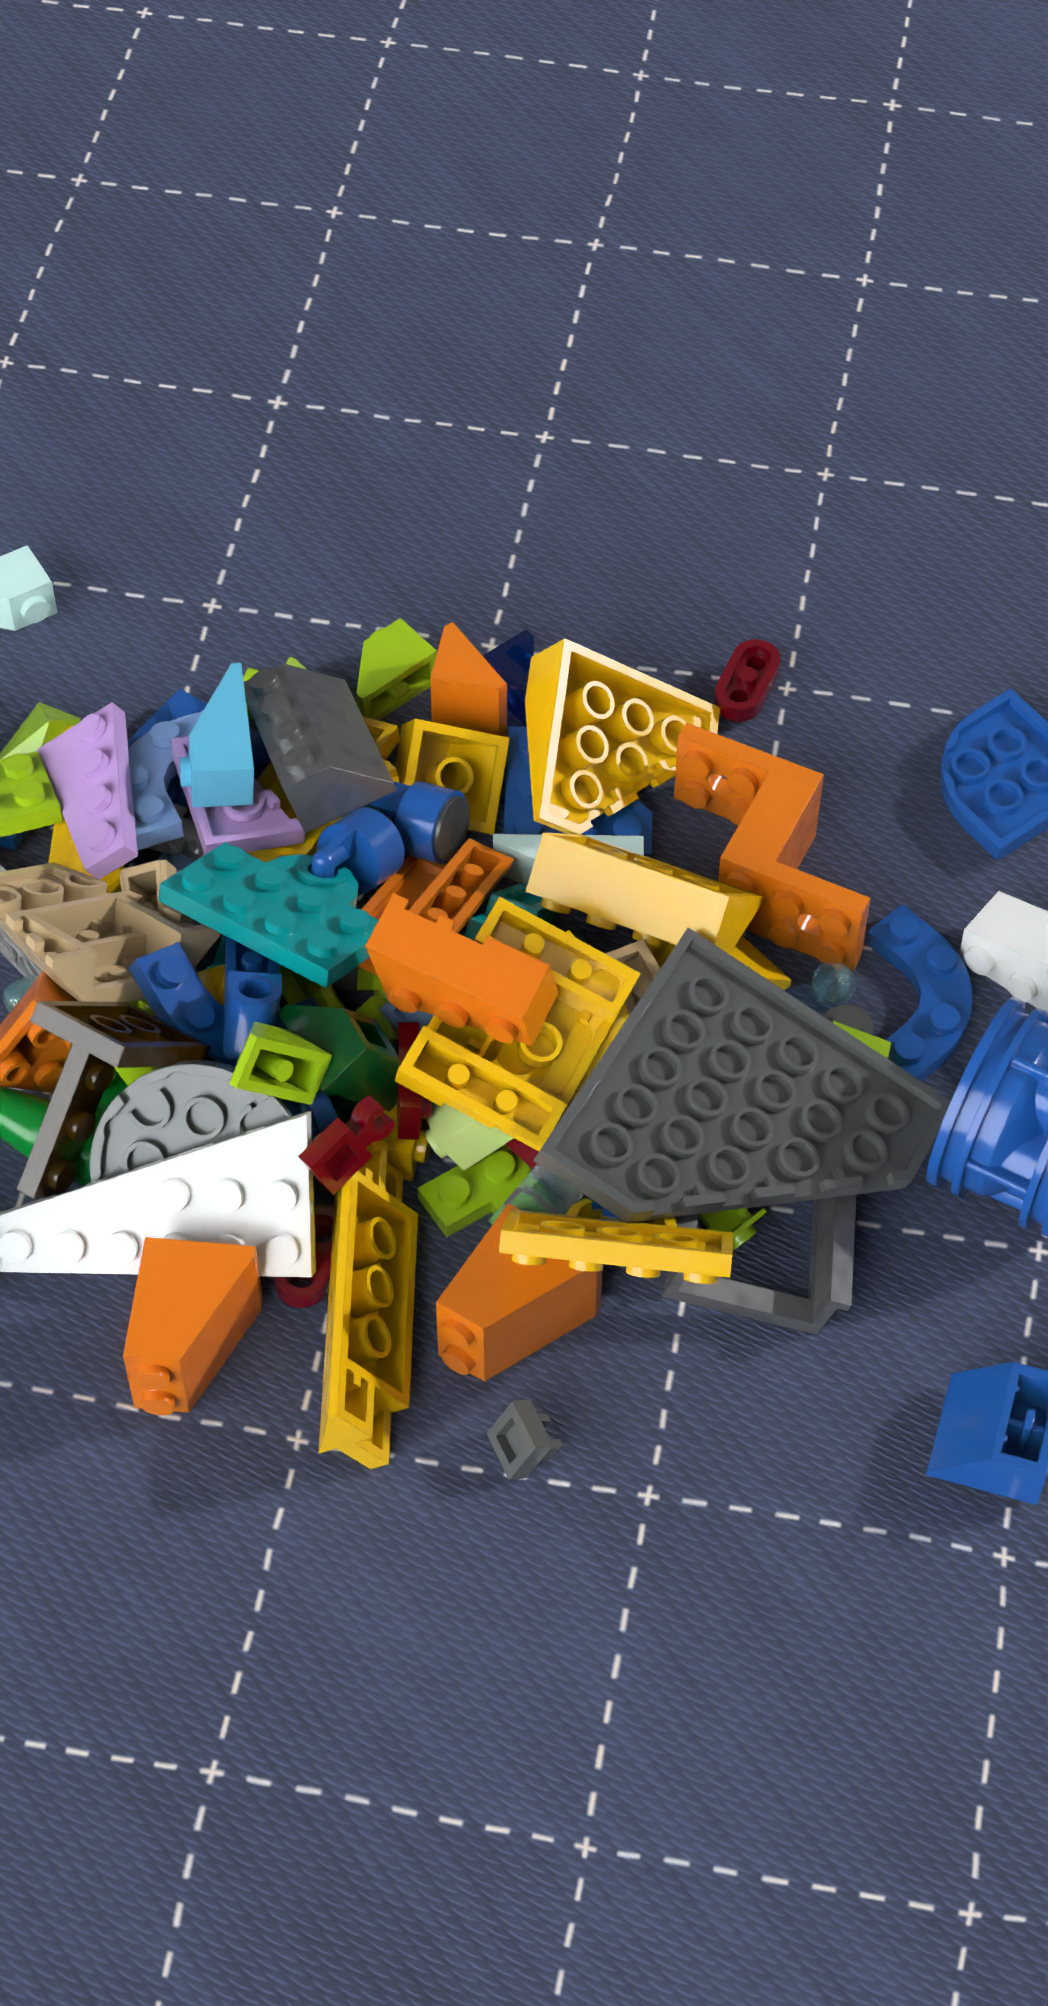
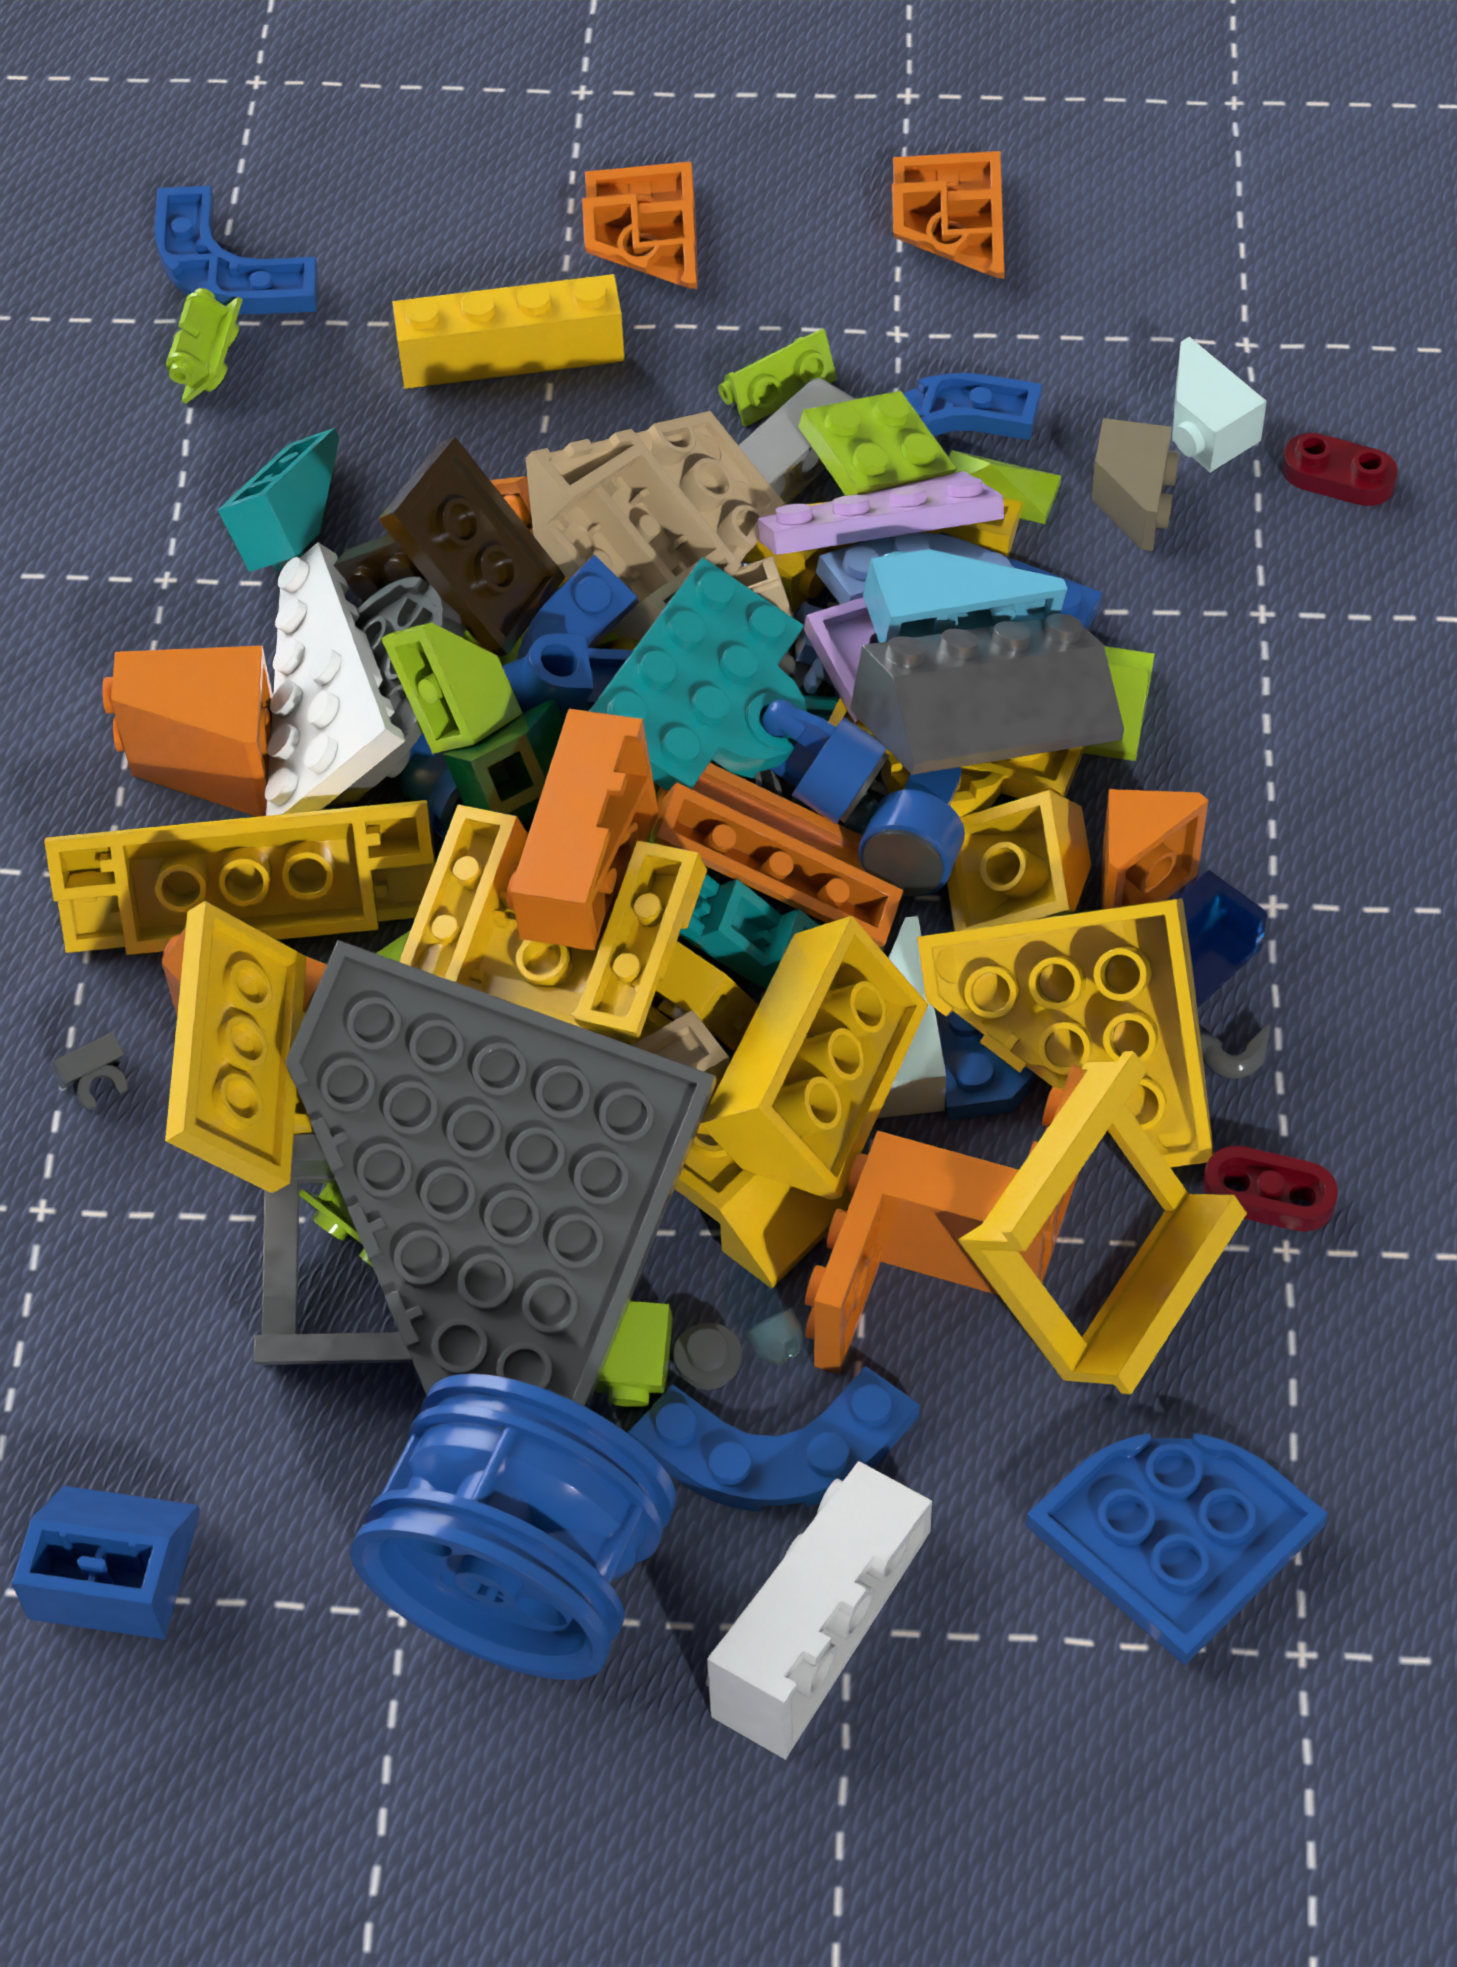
camera: 85 degrees right, 0 degrees up
dark red plate [298,1095,396,1195] -> none
lime slope [356,618,437,720] -> none
none -> yellow piece [958,1051,1247,1394]
none -> dark tan slope [1092,418,1180,551]
none -> dark red plate [1282,433,1398,506]

